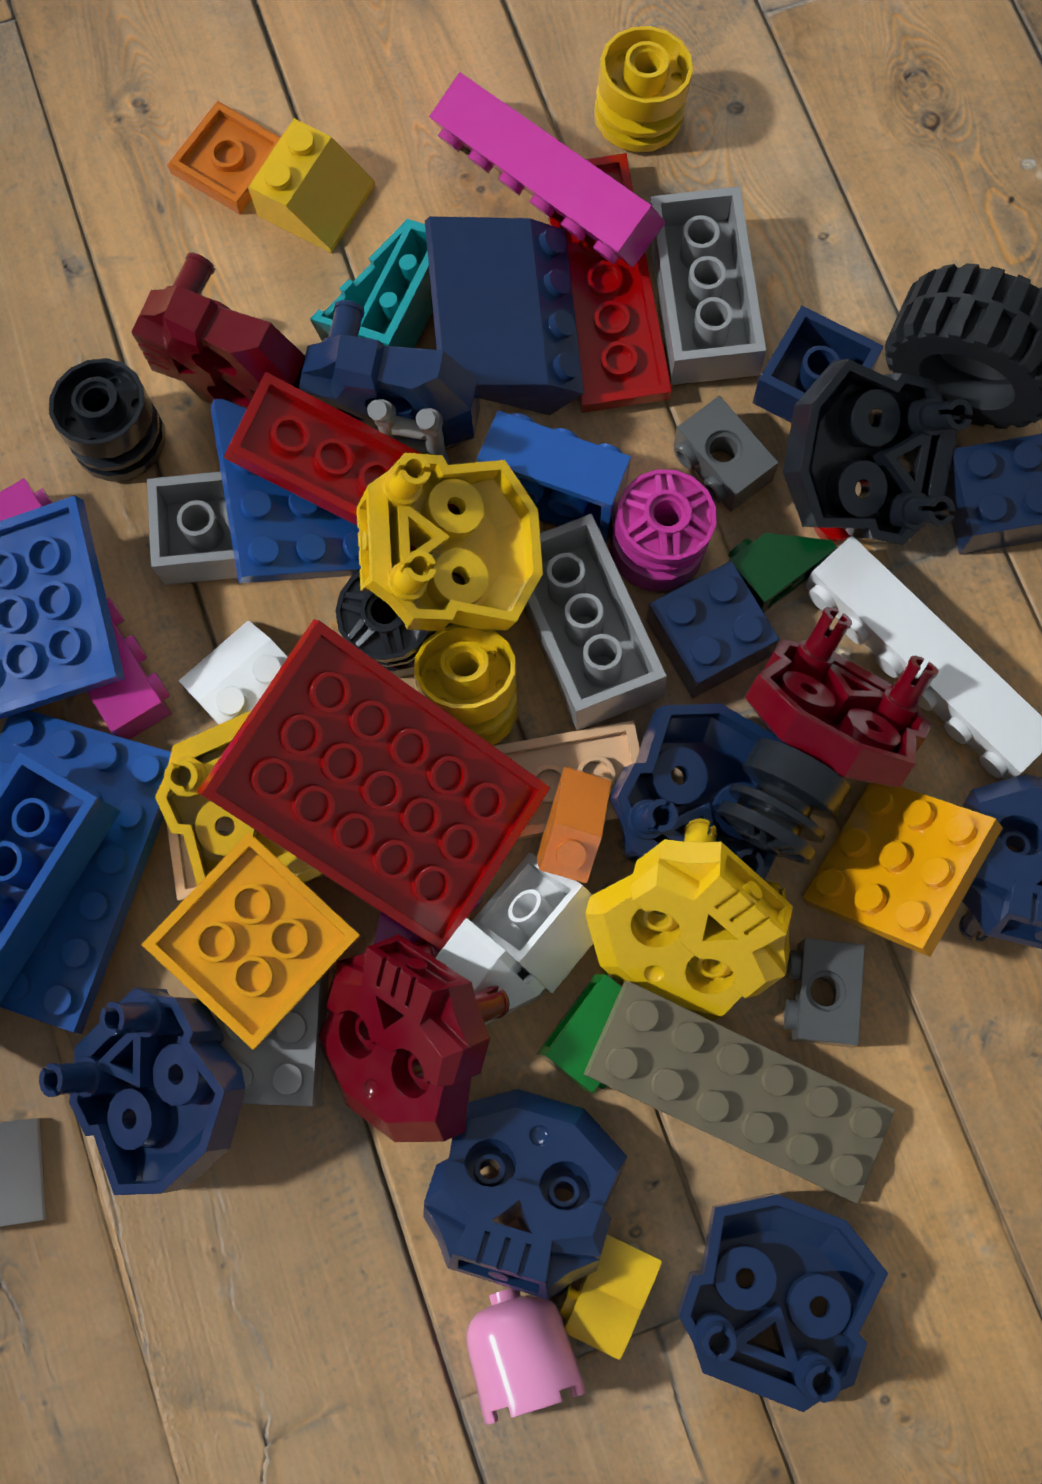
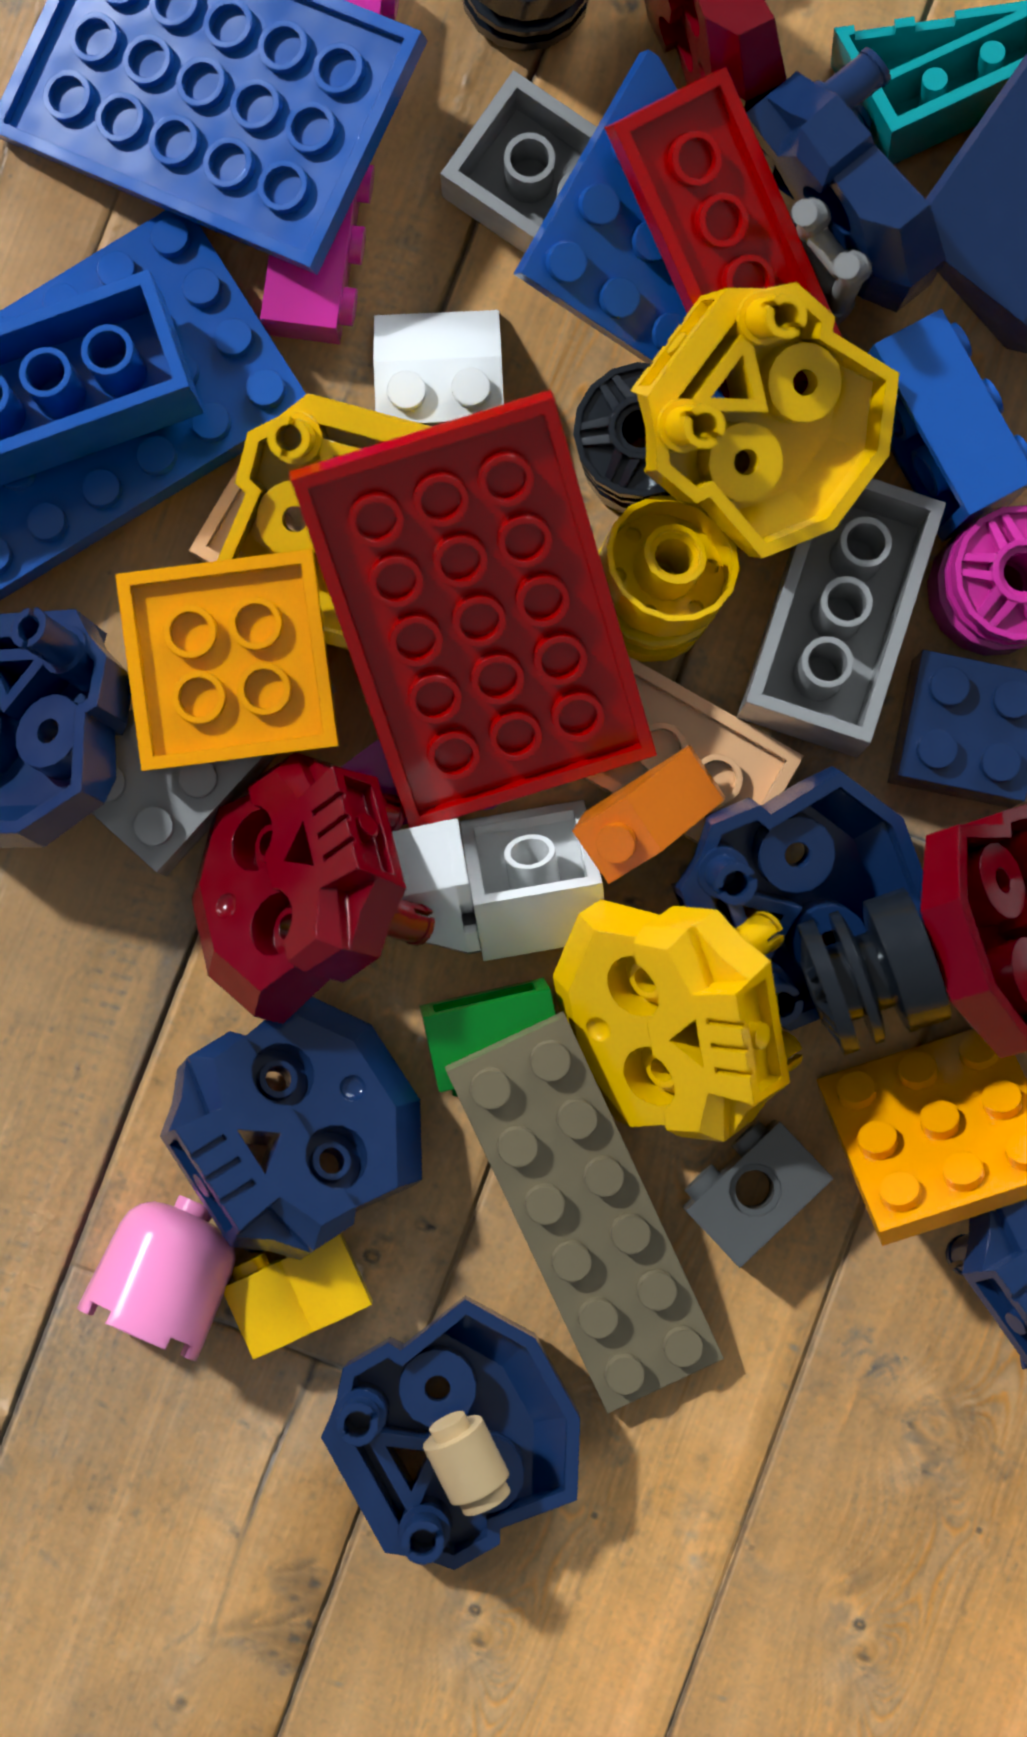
camera: 35 degrees right, 10 degrees up
none -> tan brick [423,1411,511,1516]

